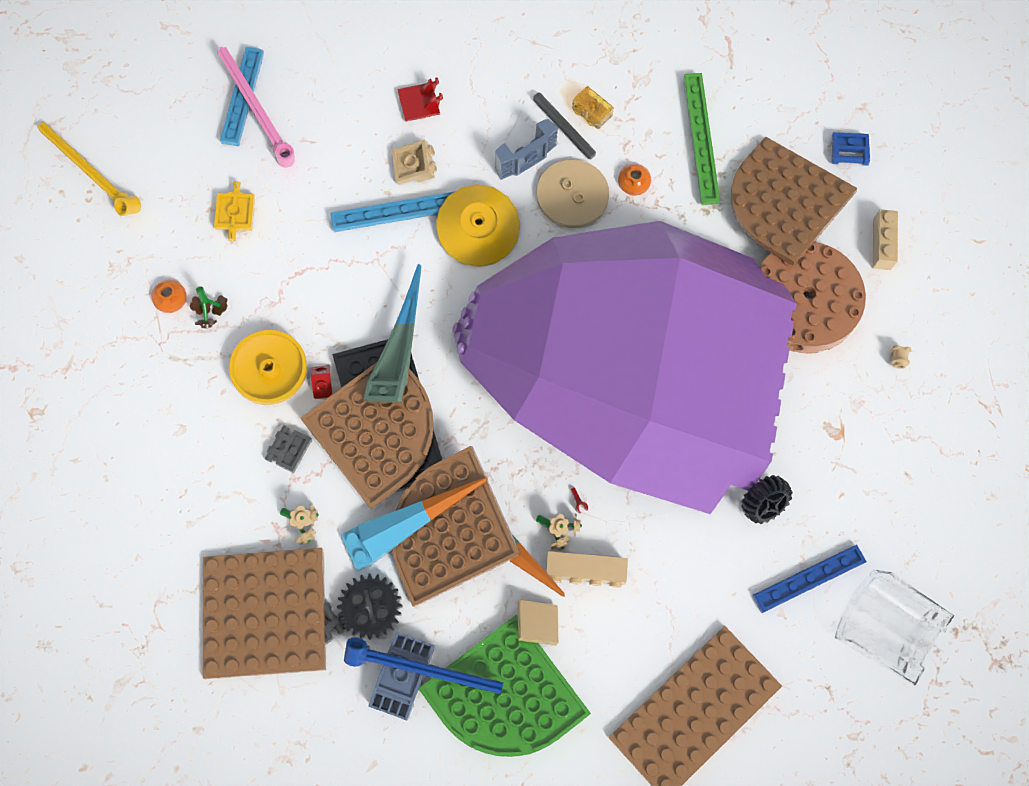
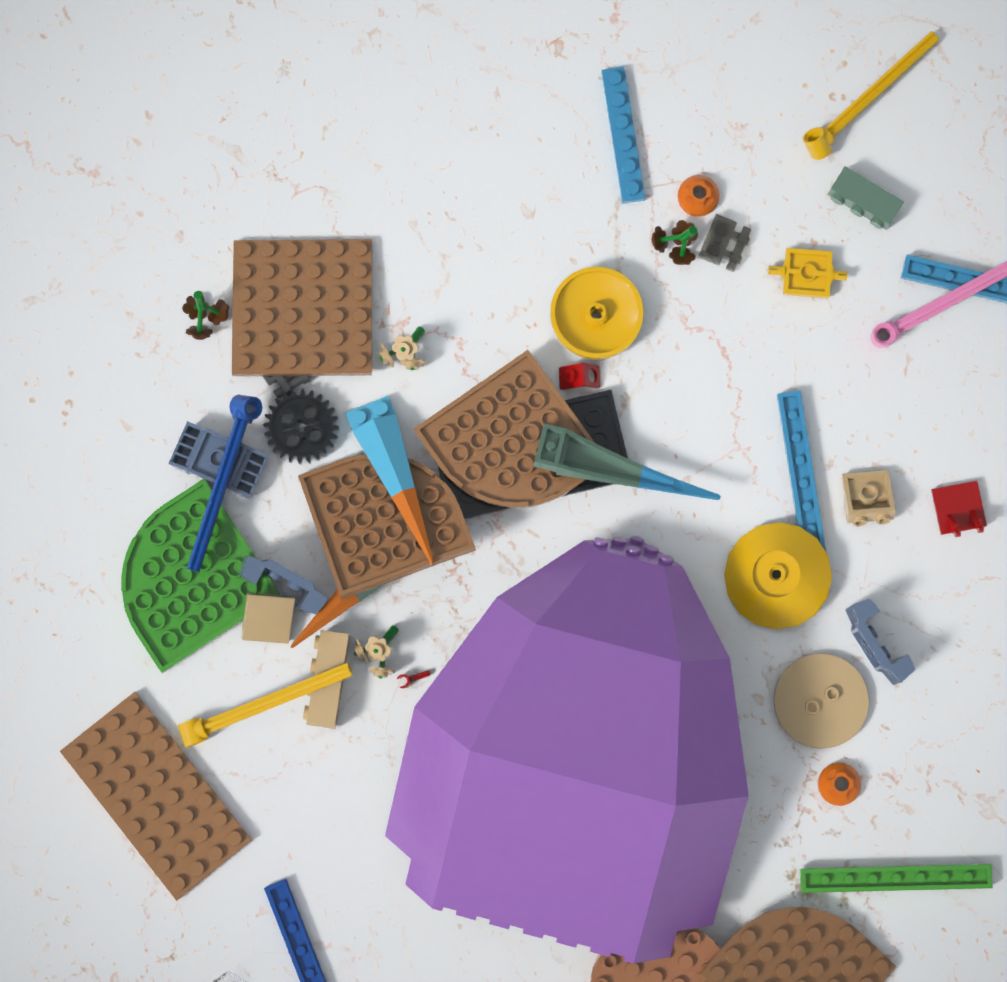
camera: 95 degrees right, 10 degrees up
dark grey plate [265,425,312,474] -> none
dark grey axle [533,92,596,159] -> none
clear yellow brick [572,86,614,130] -> none
black gear [741,475,793,524] -> none
none -> yellow piece [177,663,353,748]
none -> reddish brown plant [182,291,229,340]
none -> sand blue plate [239,555,328,614]
none -> dark azure plate [601,66,645,204]
none -> clear smoke plate [698,214,751,272]
none -> sand green brick [827,166,904,230]

